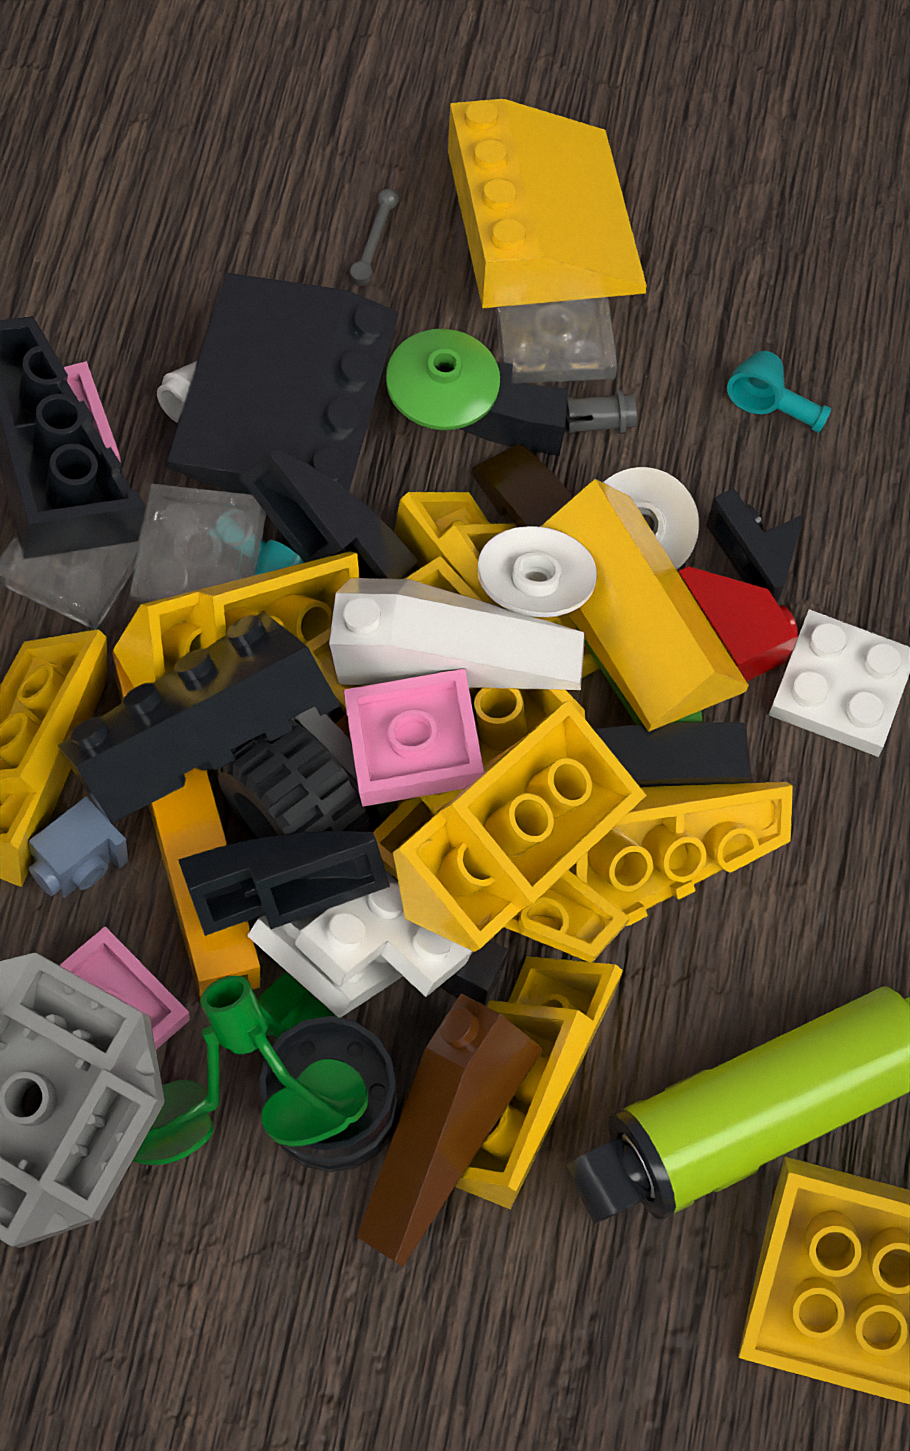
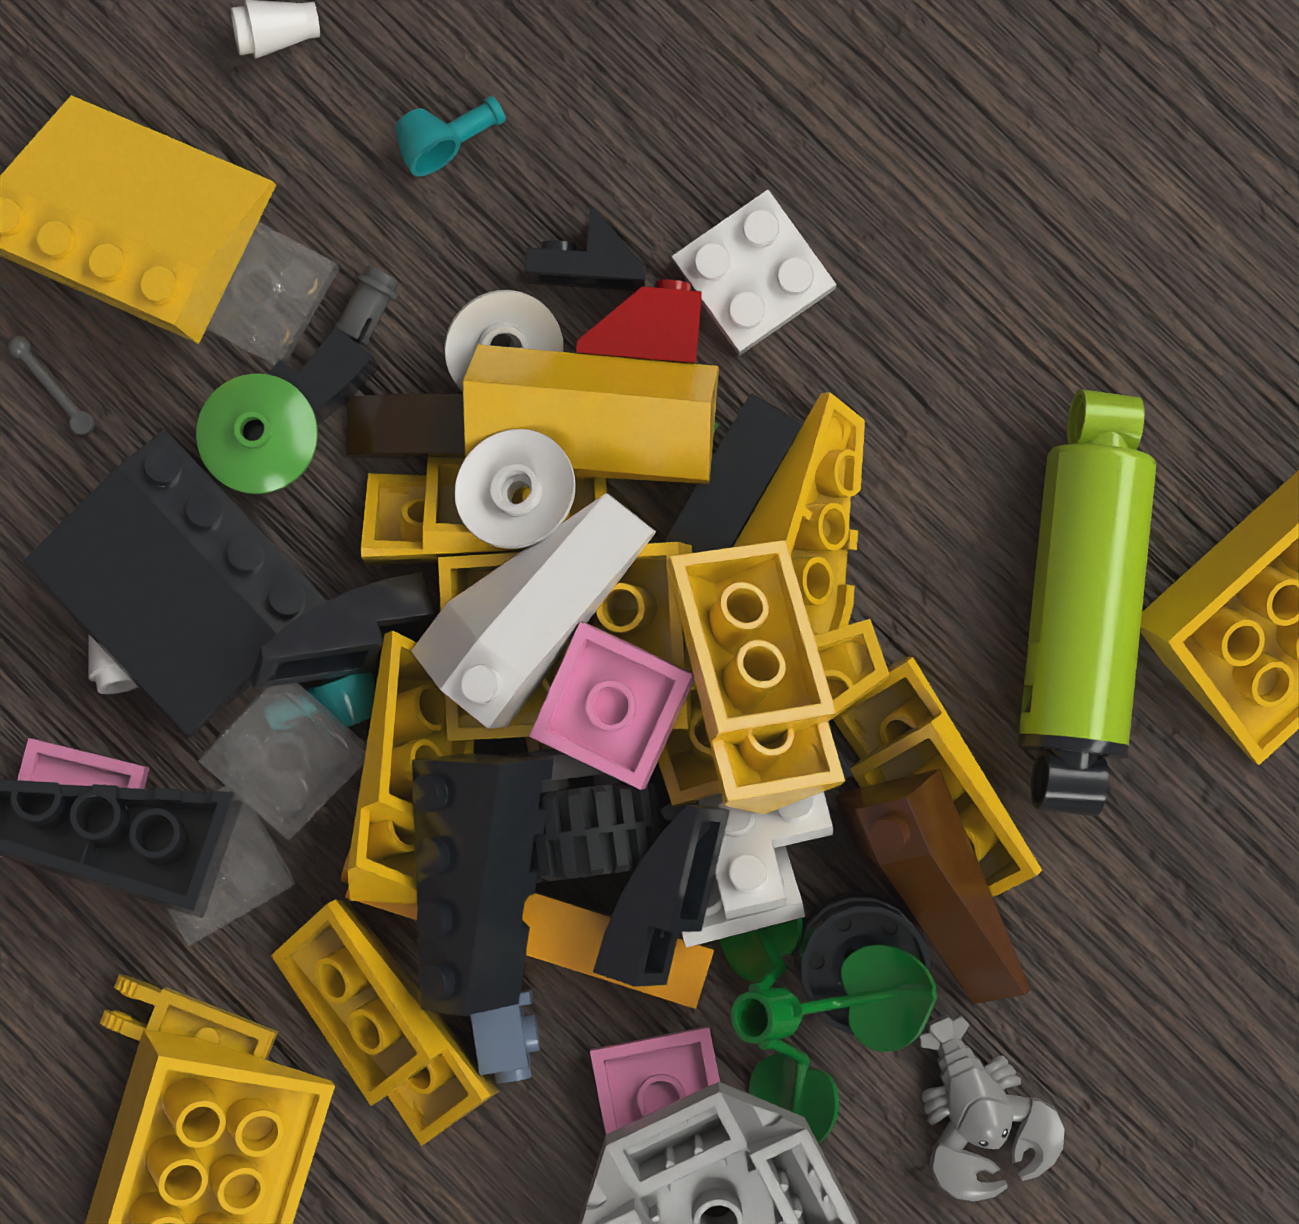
camera: 45 degrees left, 20 degrees up
none -> white cone [231,0,320,59]
none -> light grey animal [918,1015,1065,1202]

